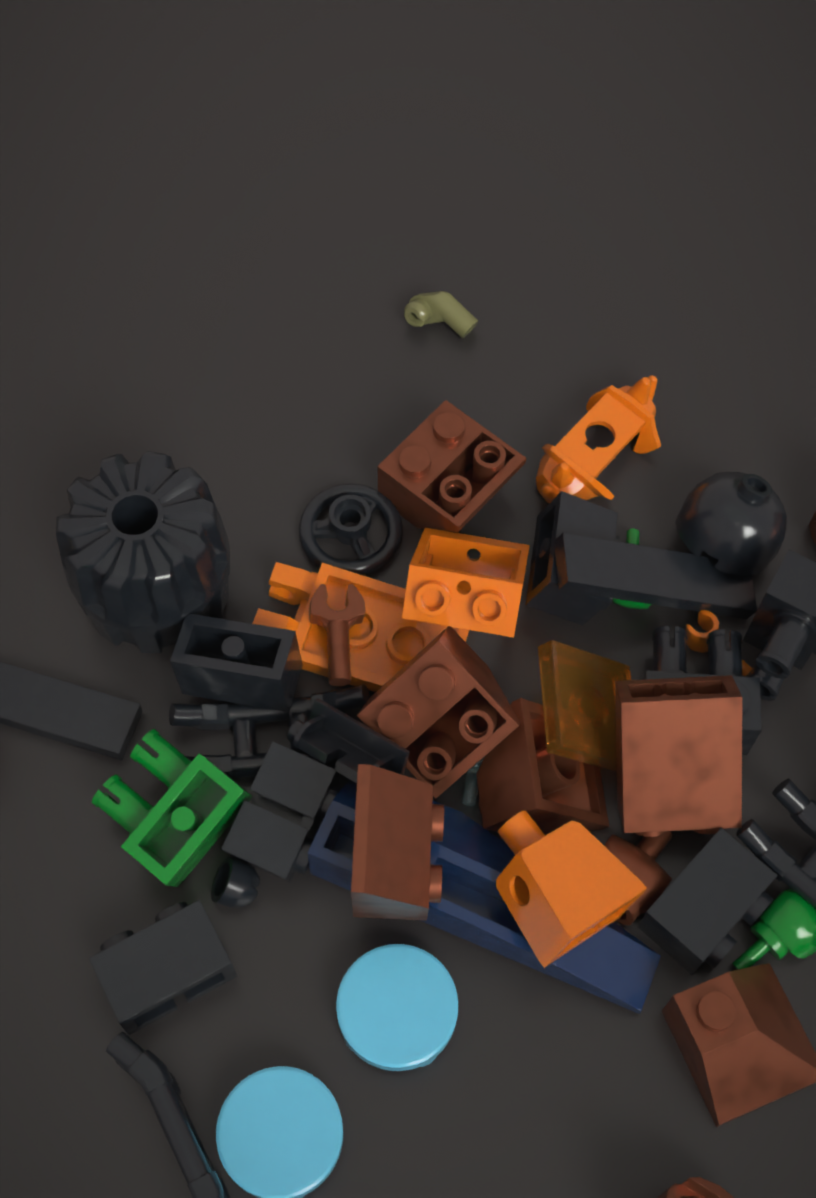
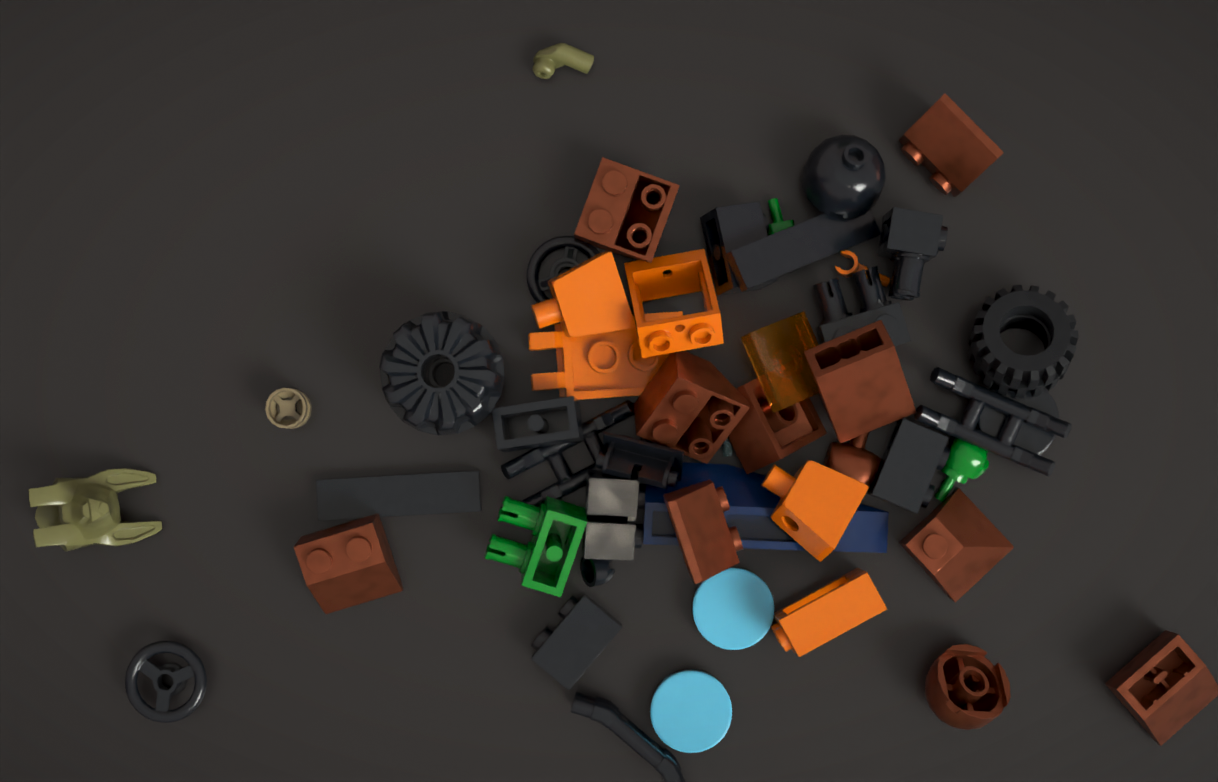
camera: 20 degrees left, 25 degrees up
copper bar [309,584,366,686] -> none
orange piece [536,375,661,504] -> none
none -> orange torso [531,251,636,338]
none -> orange window [771,568,887,657]

